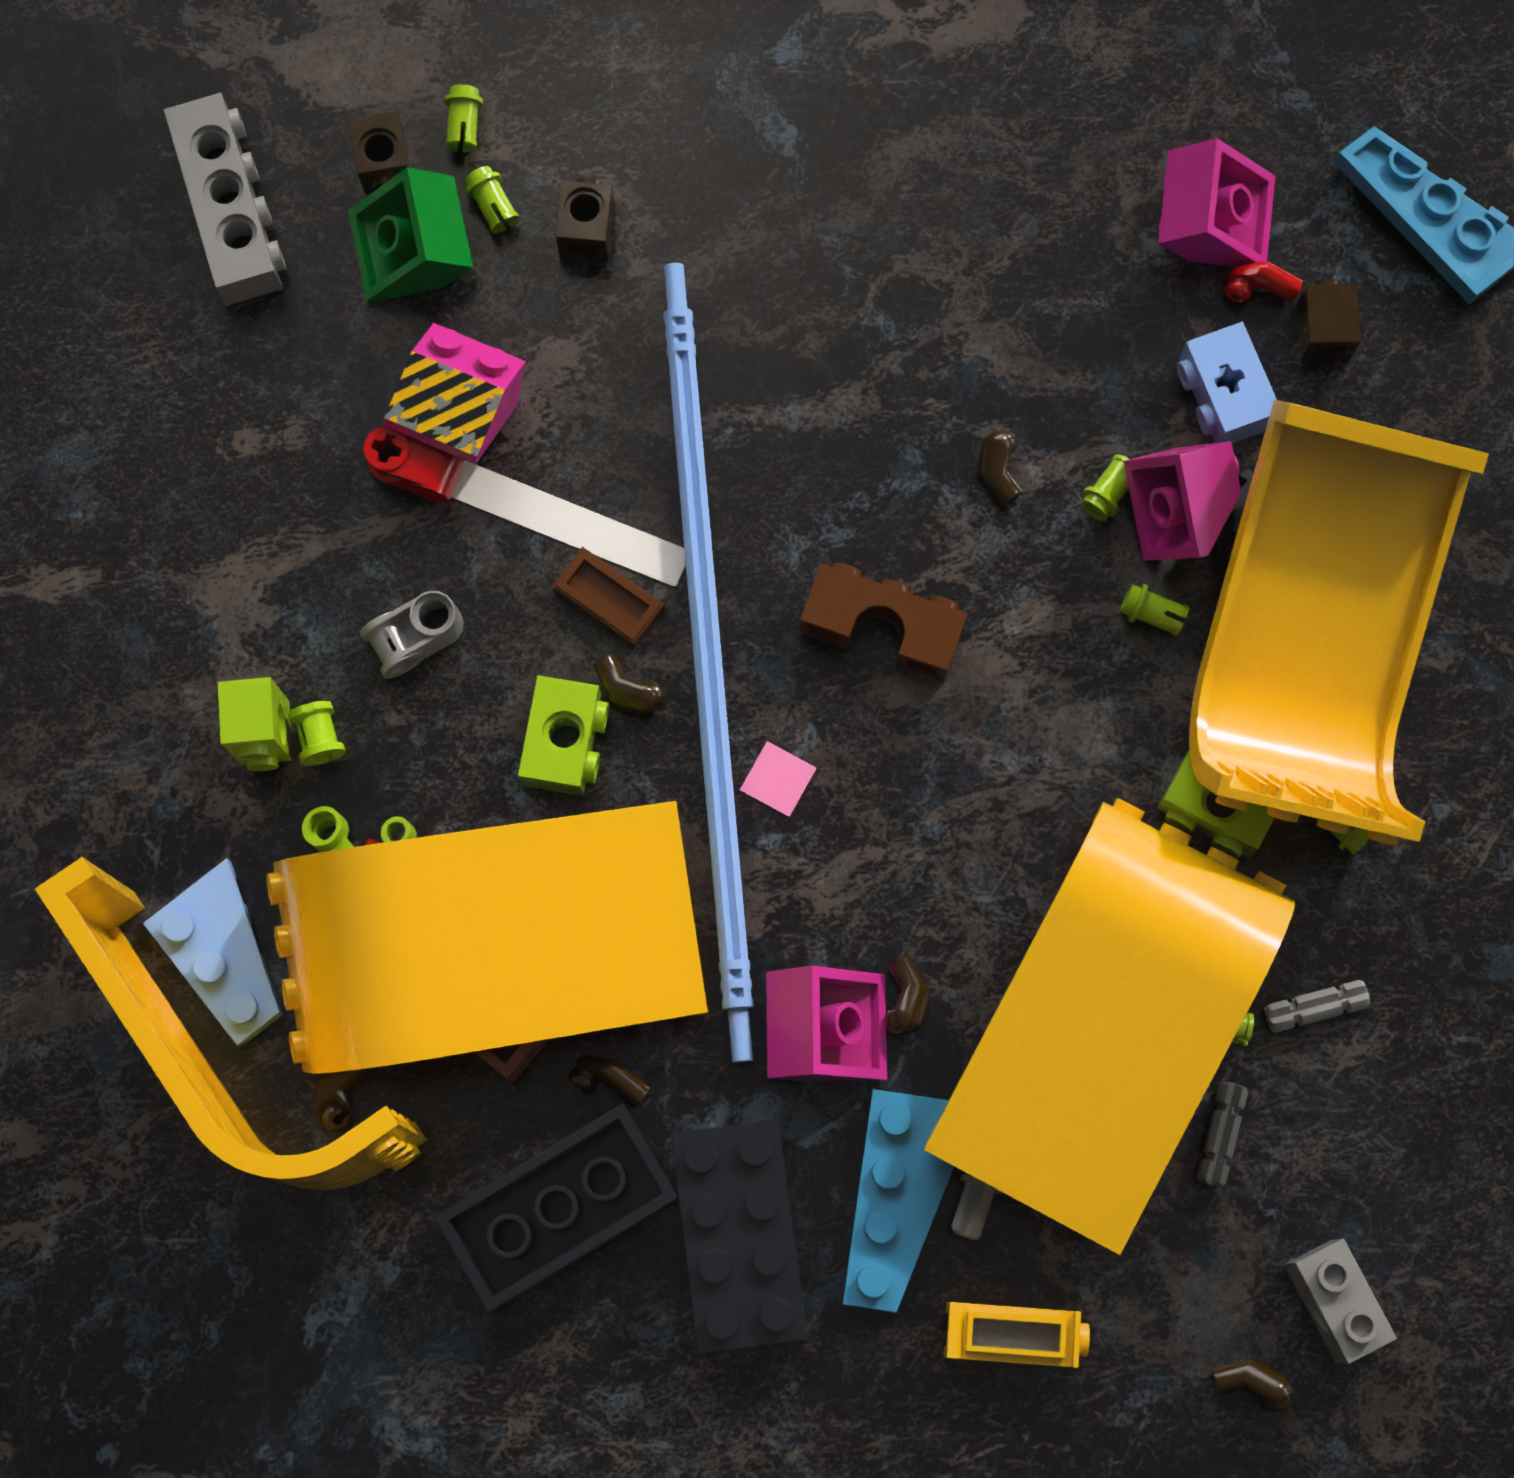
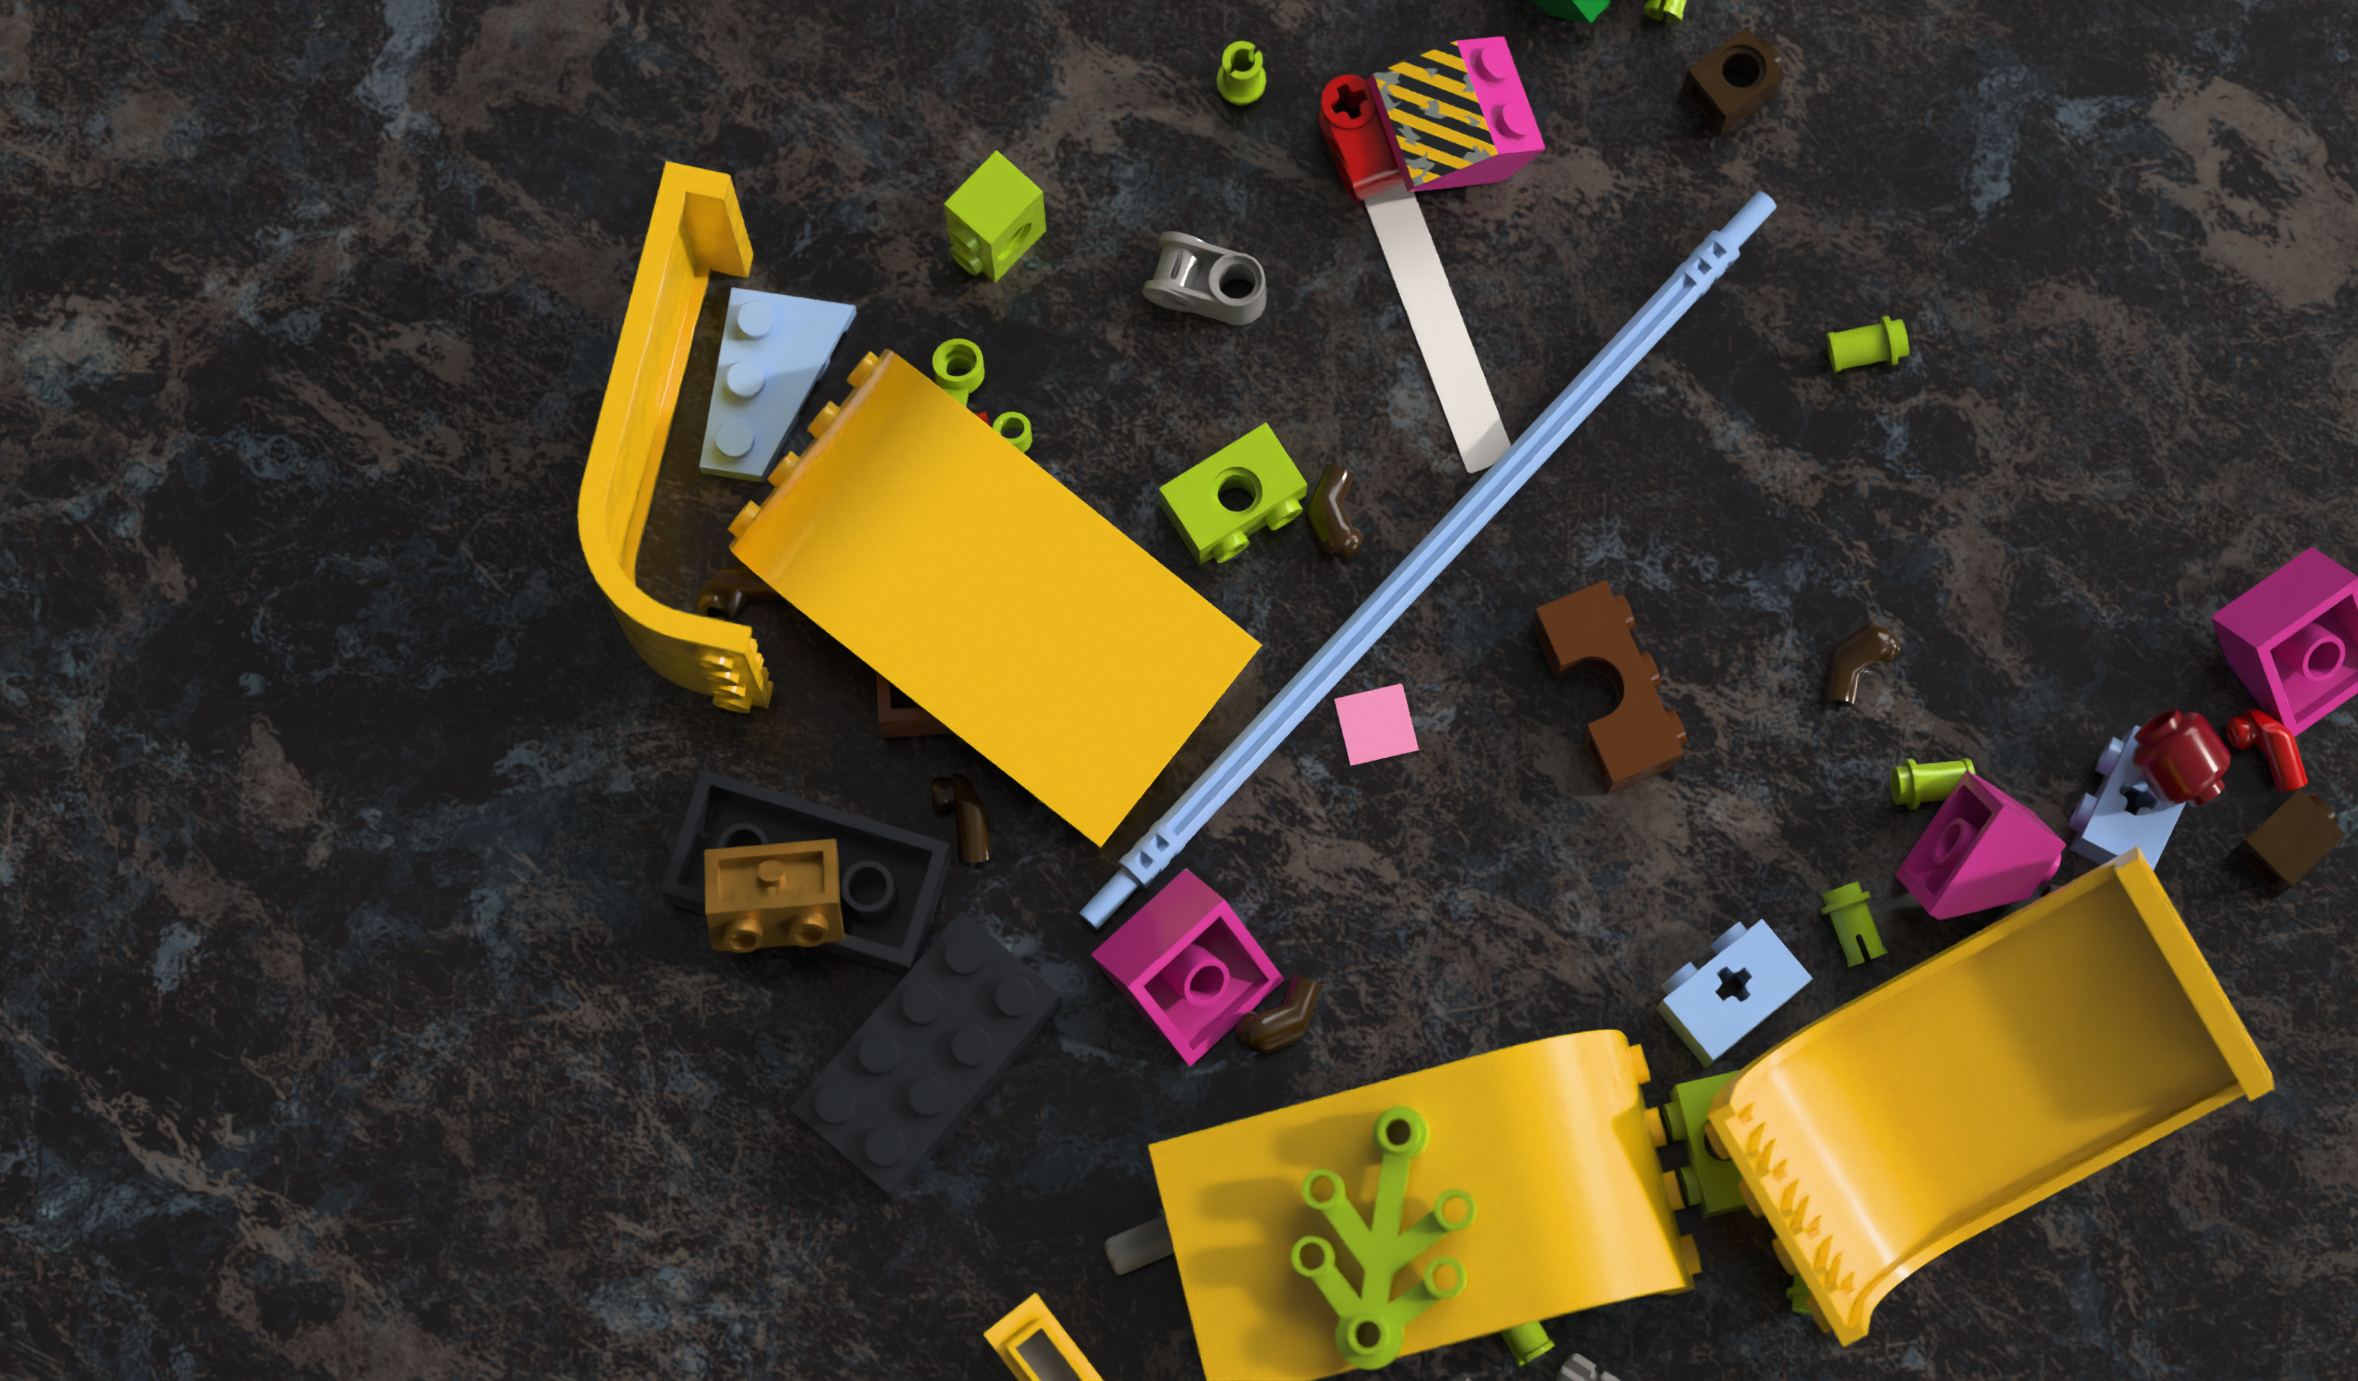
camera: 45 degrees right, 0 degrees up
lime bush [288,701,346,766] -> none
reddish brown tile [552,546,665,649] -> none
dark azure wing [842,1089,954,1312] -> none
none -> pearl gold bracket [705,839,844,952]
none -> lime pin [1217,41,1266,105]
none -> lime plant [1291,1106,1477,1369]
none -> light blue brick [1656,919,1813,1068]
none -> lime pin [1826,316,1909,372]
none -> dark red head [2132,708,2231,808]

